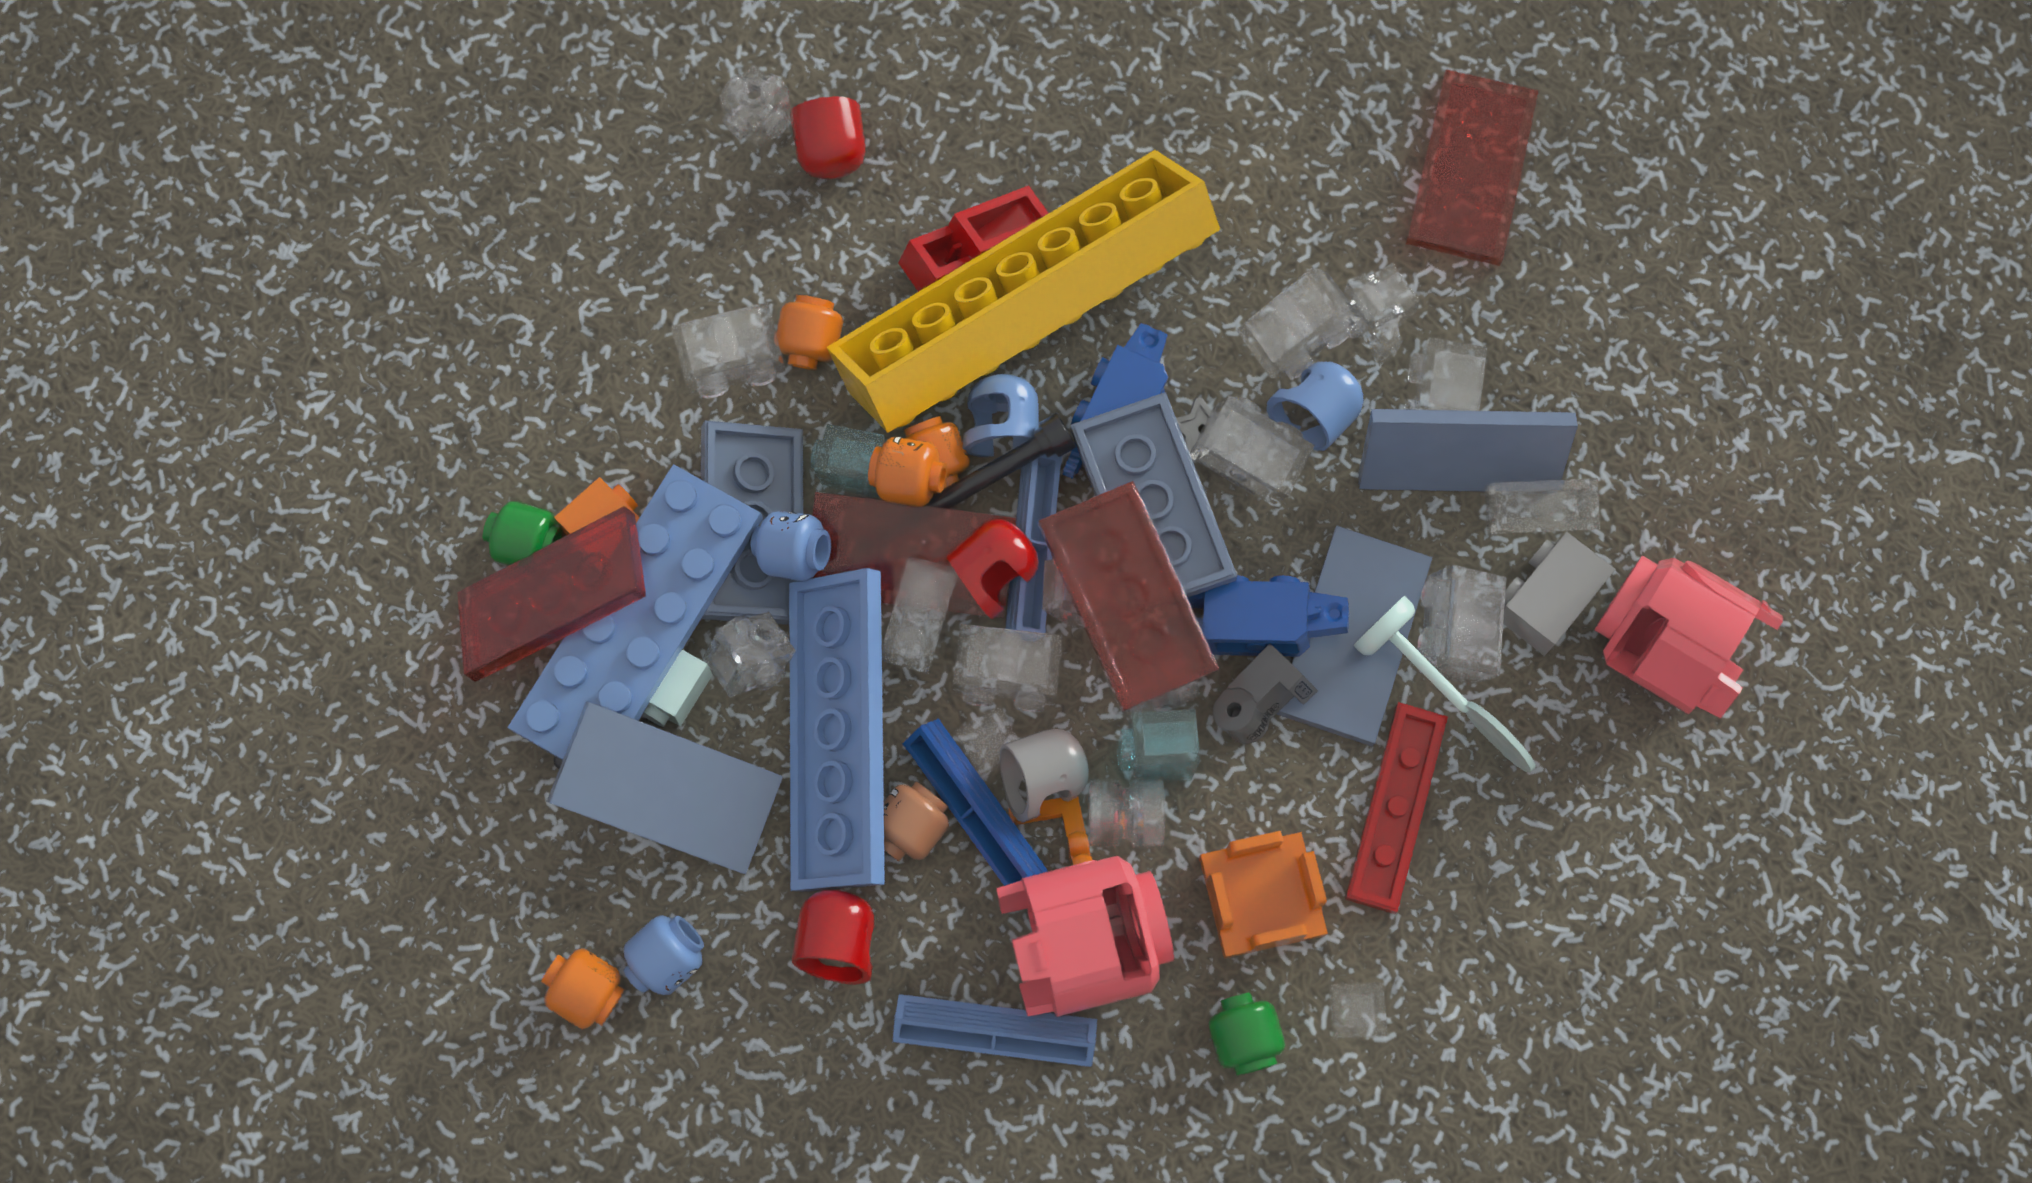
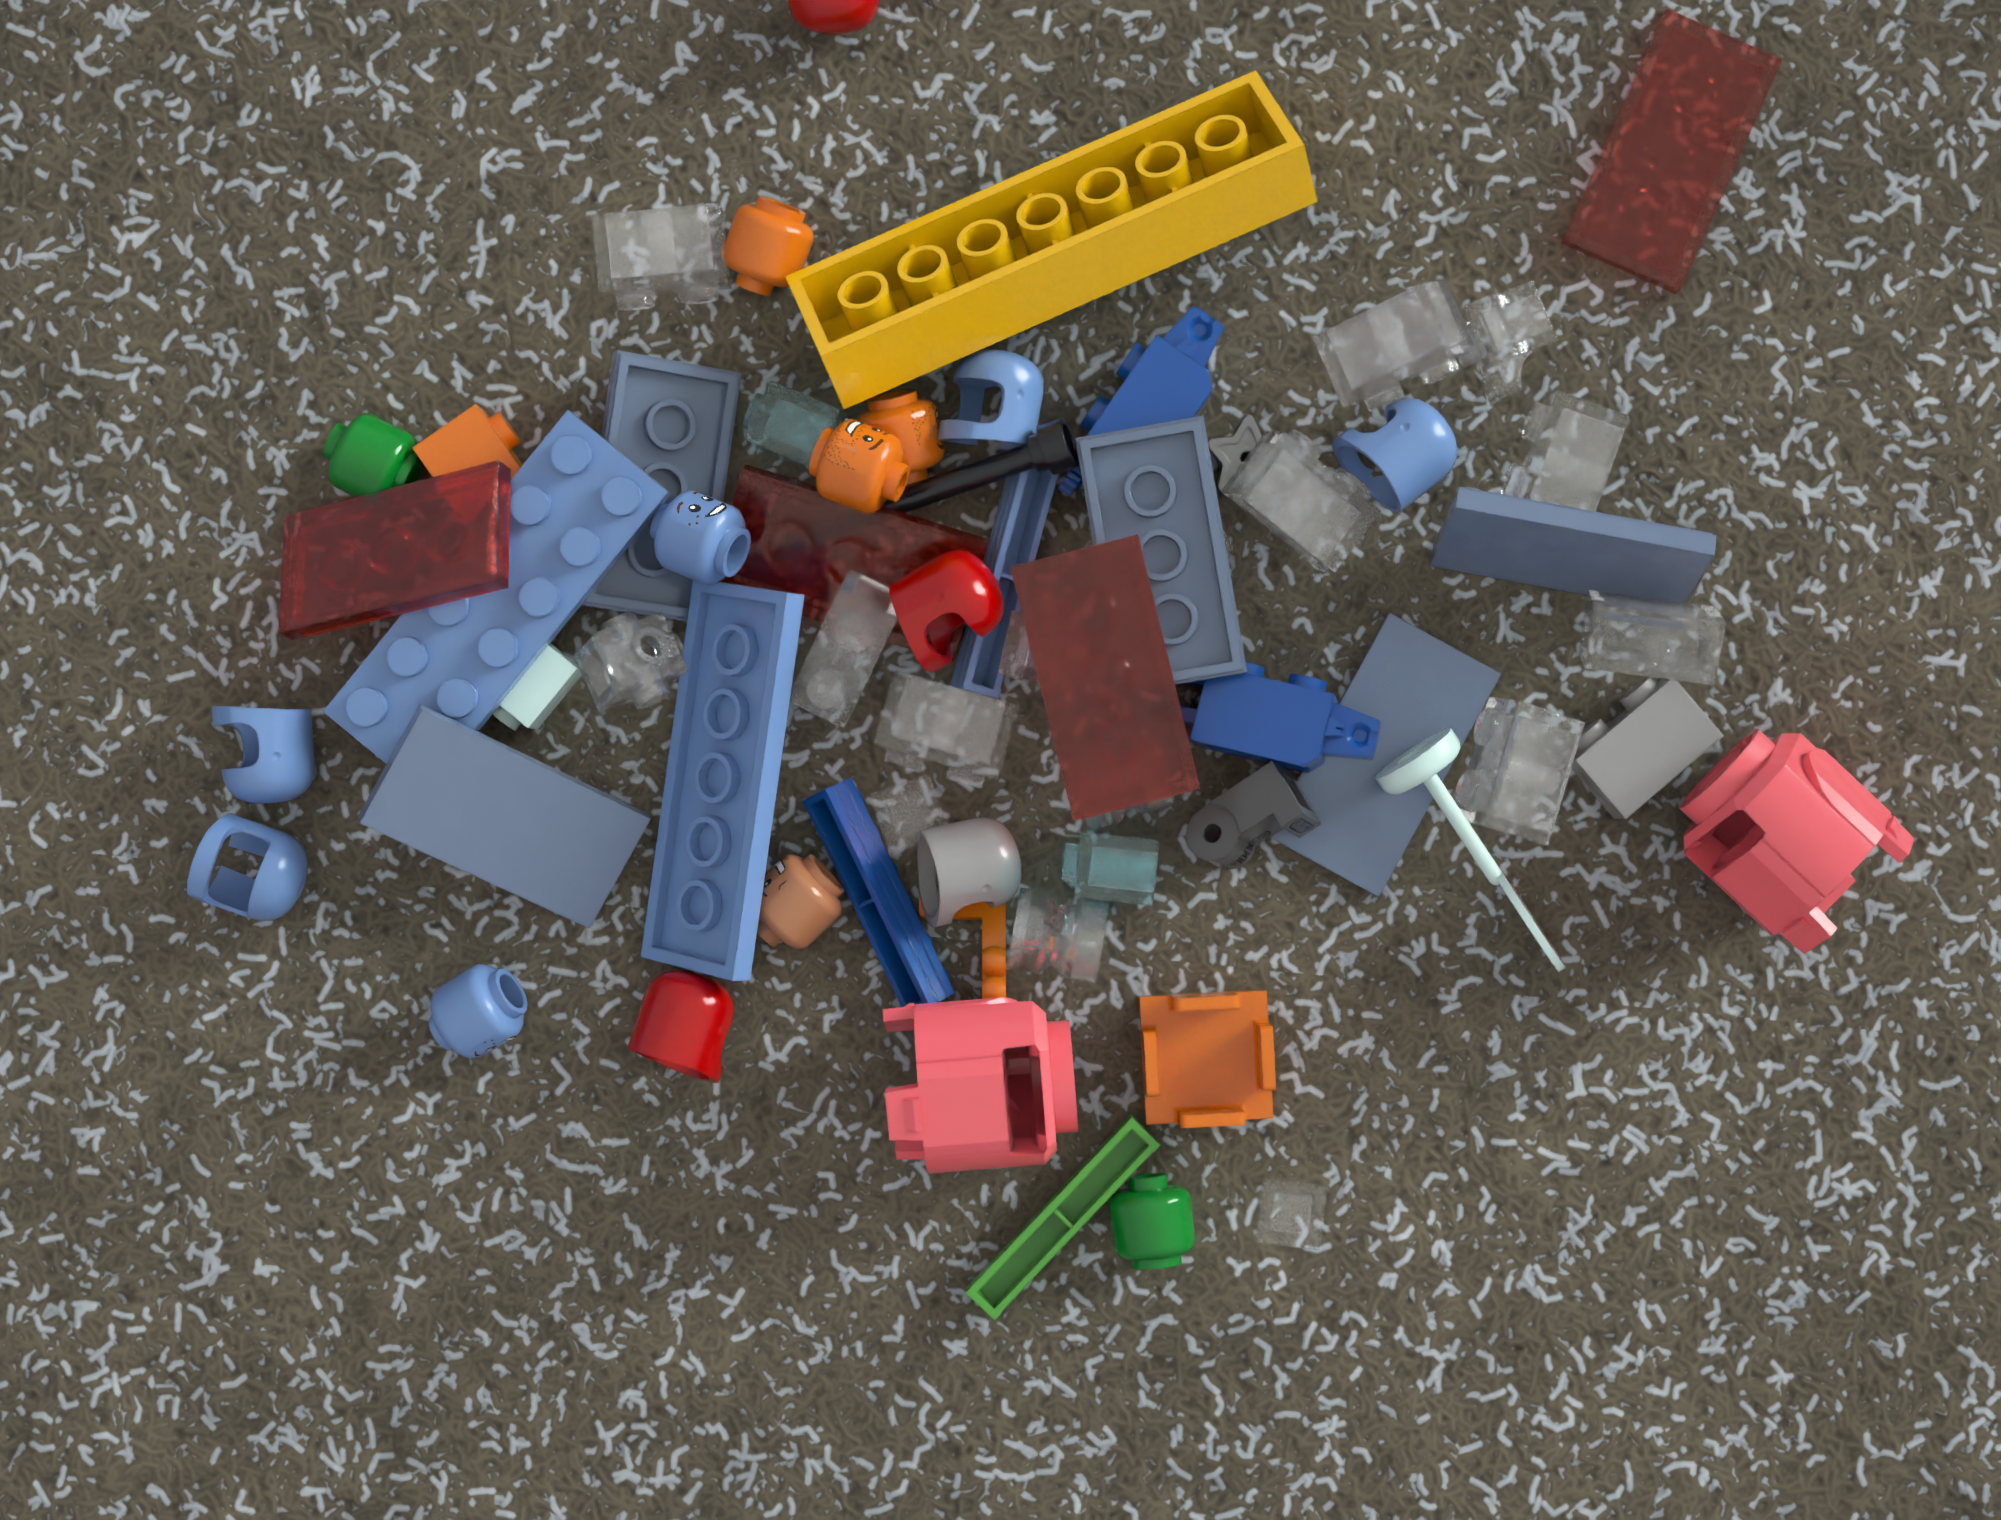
camera: 15 degrees right, 15 degrees up
orange head [541,949,625,1029] -> none
medium blue piece [893,994,1097,1067] -> none
red slope [898,185,1049,292] -> none
red tile [1345,702,1448,914] -> none
none -> medium blue helmet [187,813,308,921]
none -> medium blue helmet [212,706,315,804]
none -> bright green piece [966,1114,1161,1320]

